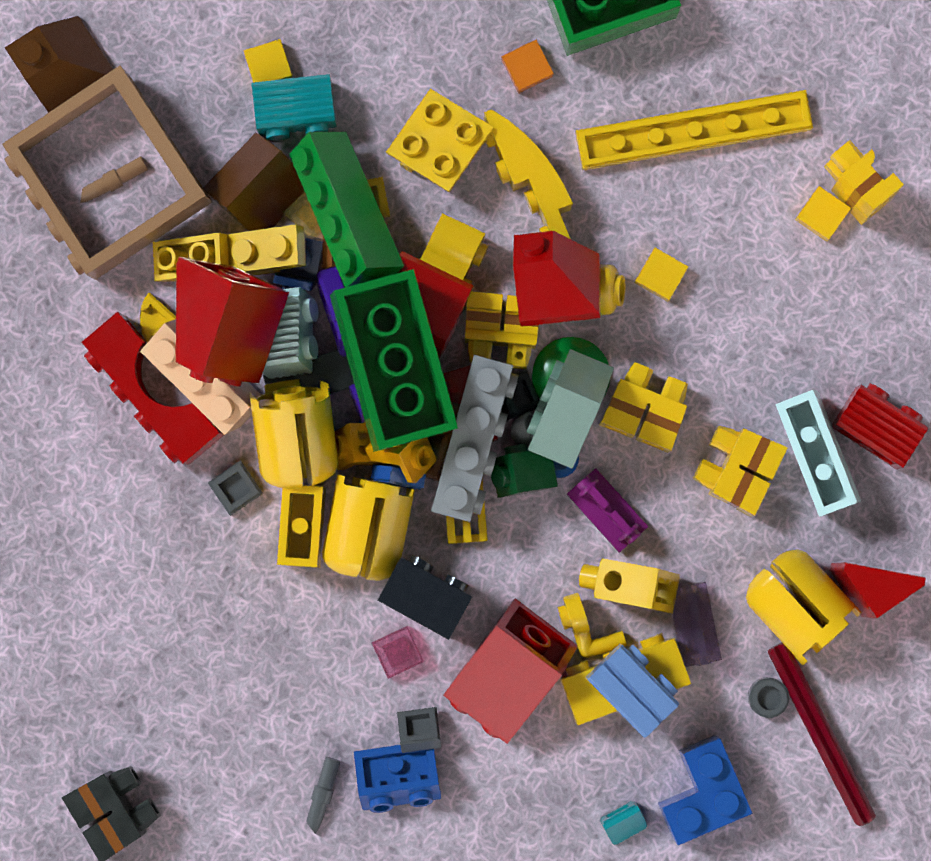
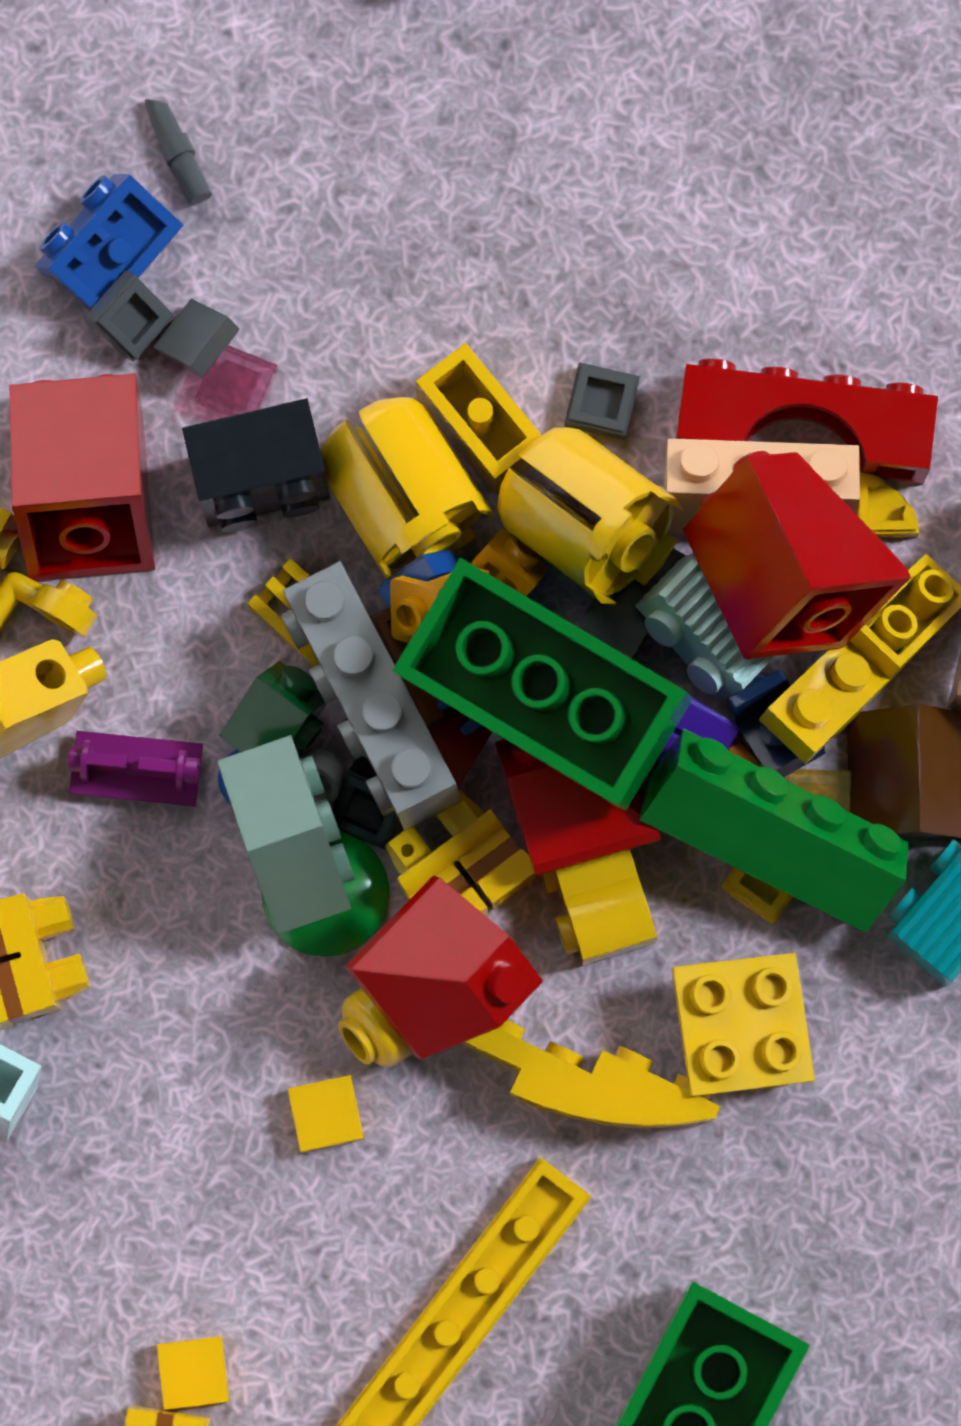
camera: 140 degrees right, 5 degrees down
orange tile [501,39,554,94] -> none
yellow hips [599,362,688,453] -> none
none -> dark grey tile [154,299,240,378]

